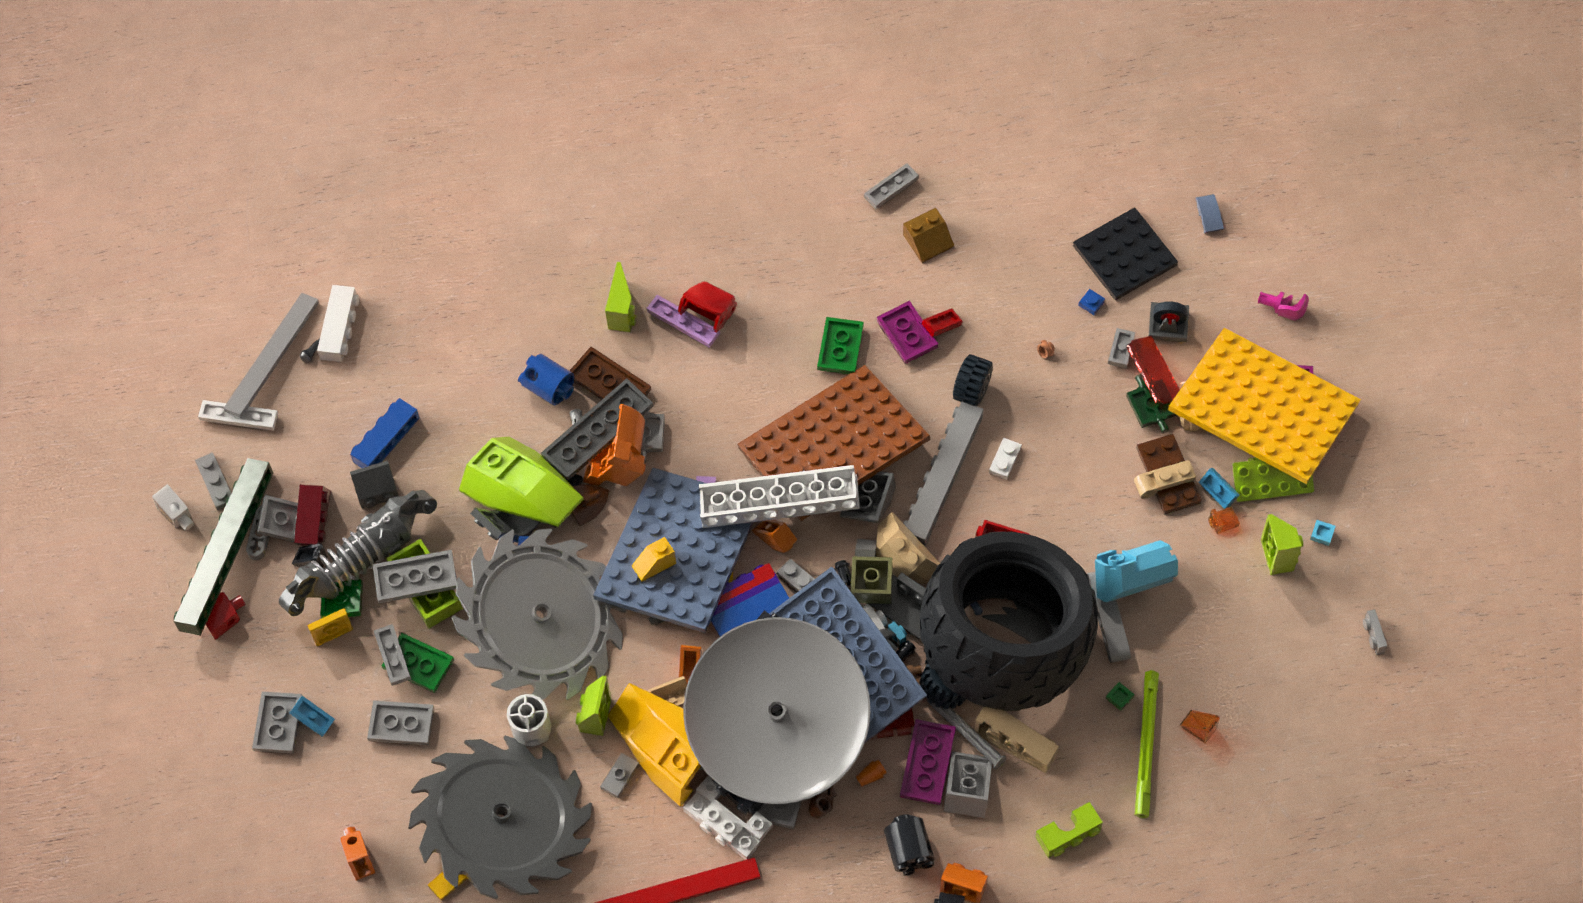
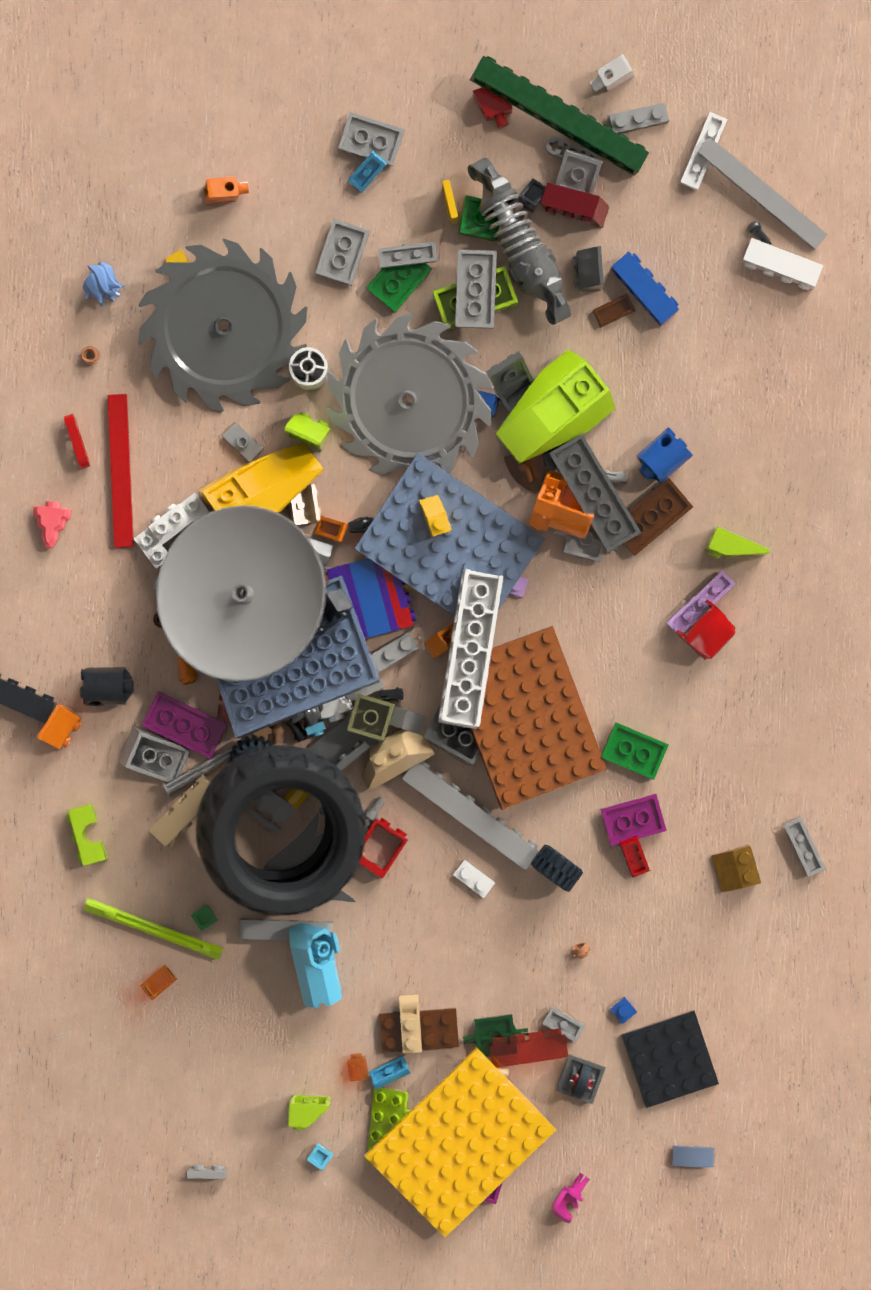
camera: 100 degrees right, 25 degrees up
none -> black piece [348,517,374,533]
none -> reddish brown tile [593,294,635,328]

